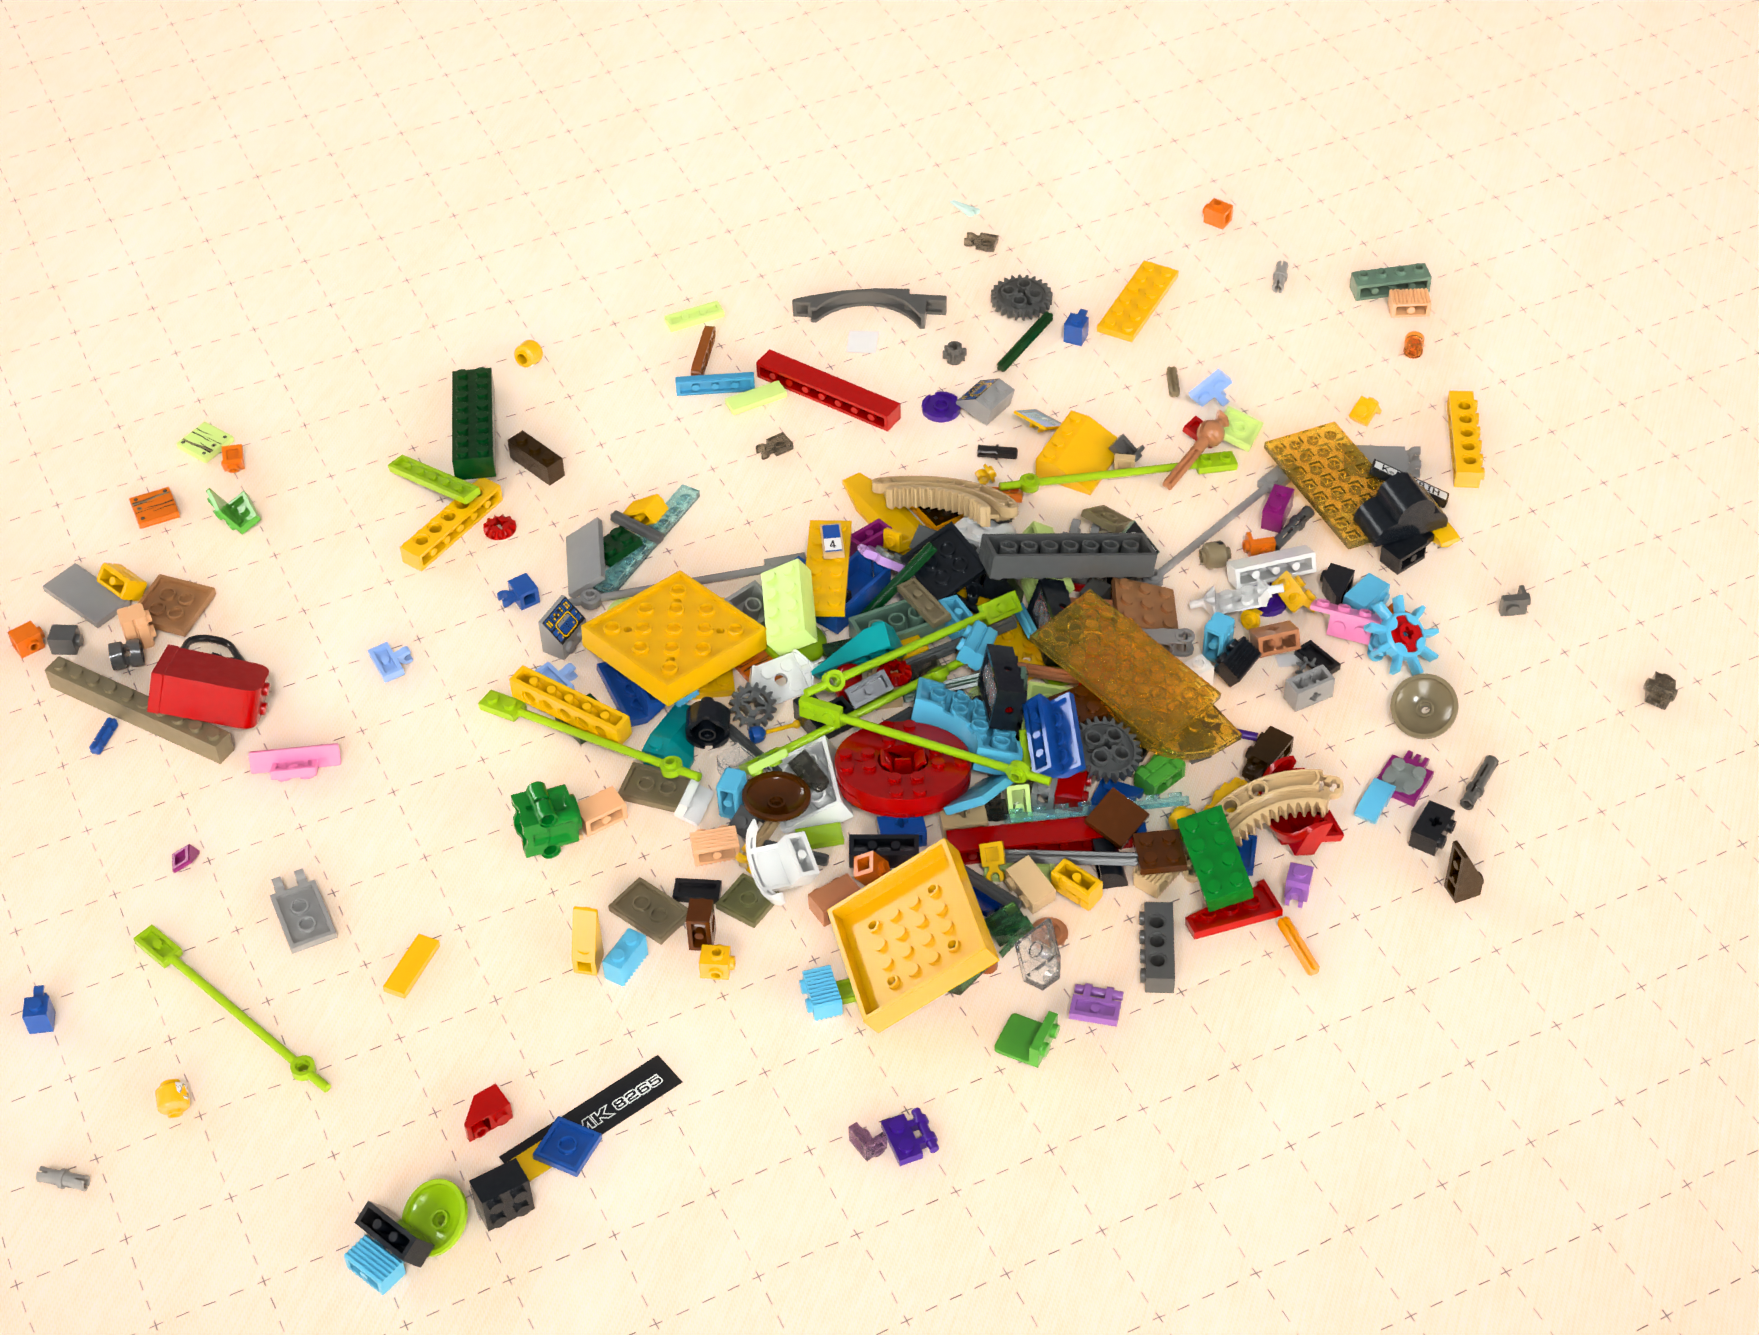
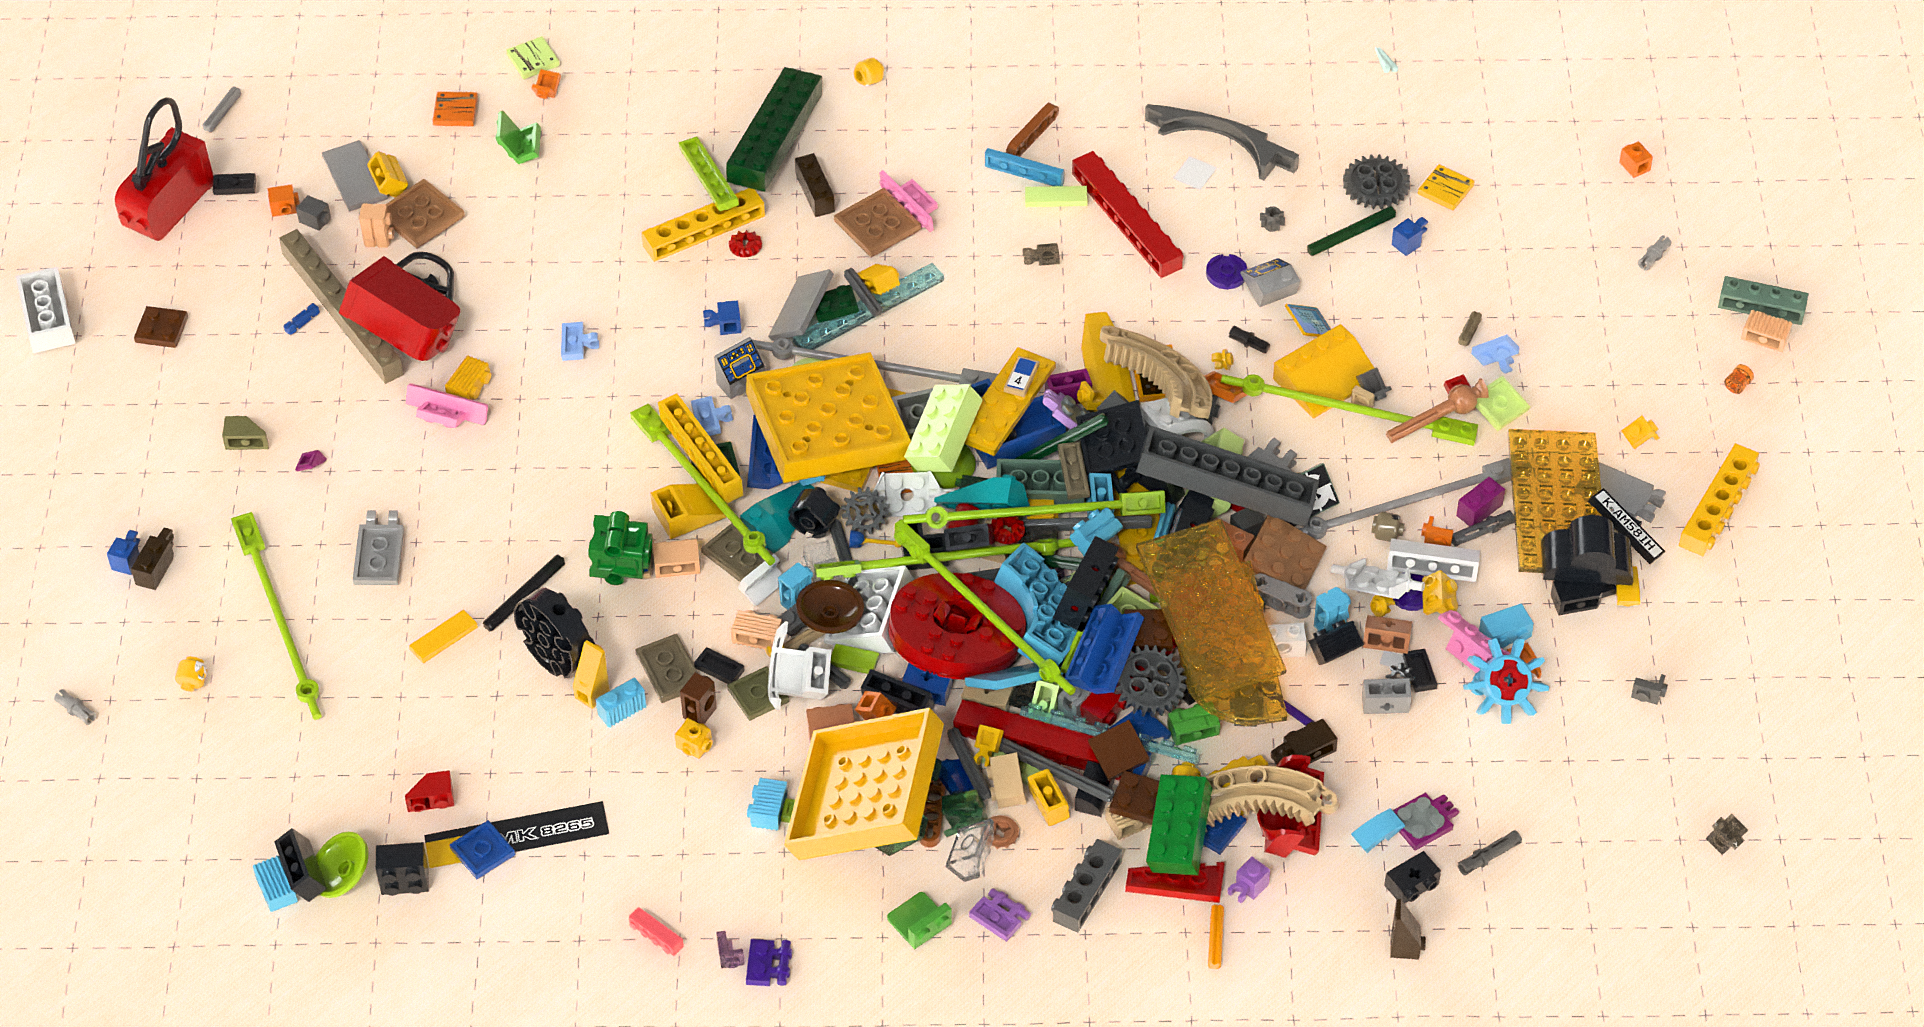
camera: 25 degrees right, 5 degrees up
dark grey wheel [108,638,145,670] -> none
yellowish green tile [664,301,725,332] -> none
clear smoke leg [787,749,829,792] -> none
clear smoke plate [964,232,999,252] -> none
dark tan tile [1081,505,1134,533] -> none
yellow plate [1097,260,1179,342] -> none
black slope [1320,563,1355,605] -> none
dark tan dish [1390,673,1459,739] -> none
none -> dark brown hinge [131,527,174,590]
none -> olive slope [222,415,269,450]
none -> yellow brick [445,355,491,400]
none -> black axle [483,554,565,632]
none -> black brick [514,588,595,678]
none -> coral piece [629,907,684,956]
none -> yellow slope [650,484,726,540]
none -> medium nougat plate [834,188,921,257]
none -> bright pink bracket [879,170,938,232]
none -> yellow tile [1418,164,1475,211]

